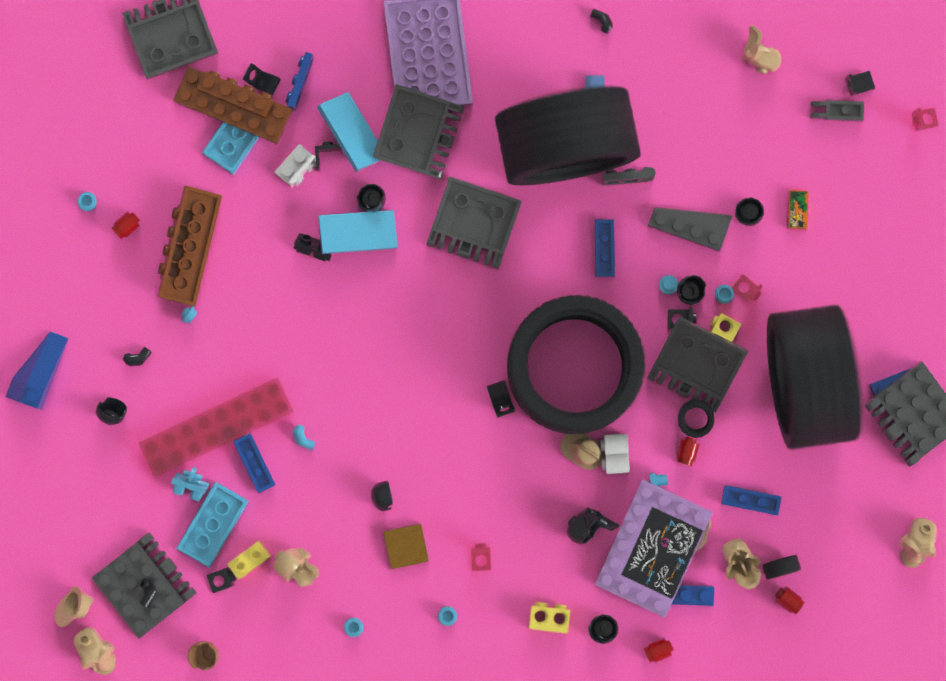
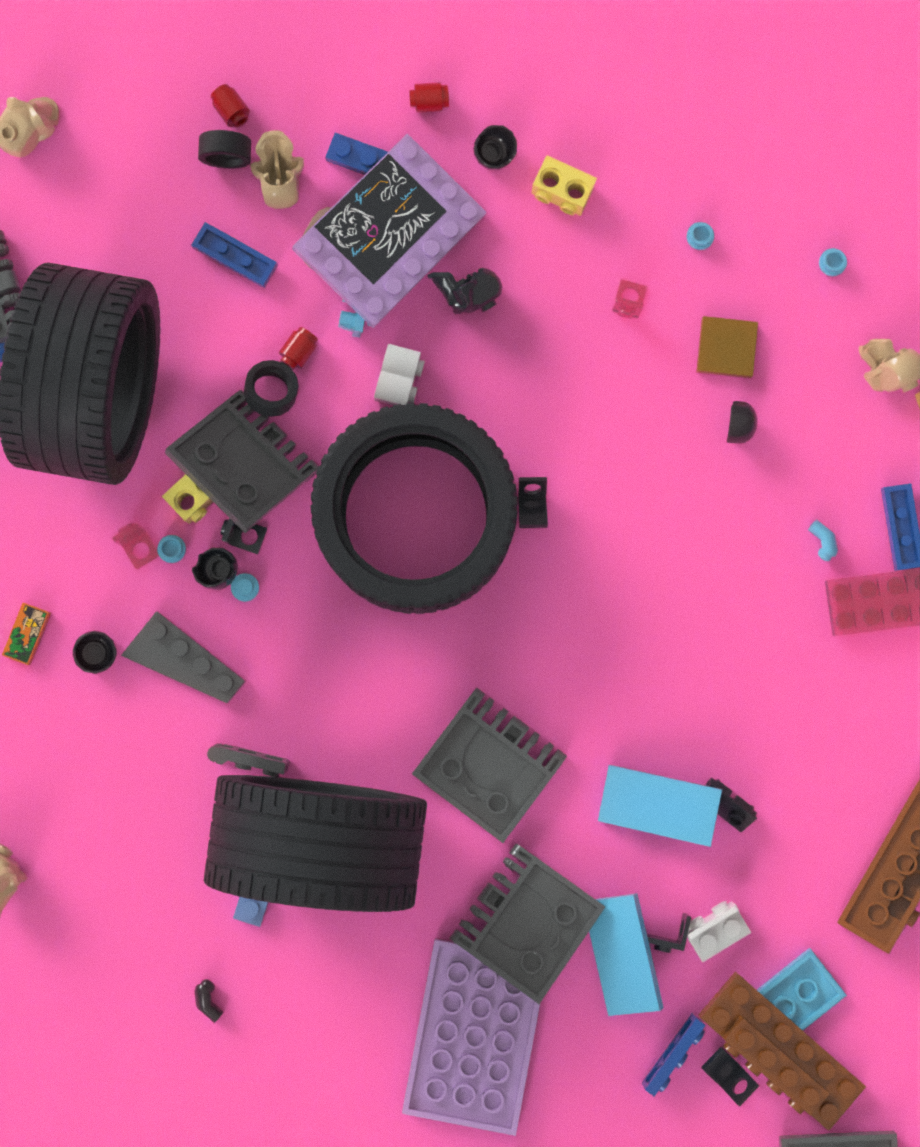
camera: 165 degrees left, 0 degrees up
black hair [357,184,386,212] -> none
tan piece [561,433,604,470] -> none
blue plate [595,219,615,277] -> none

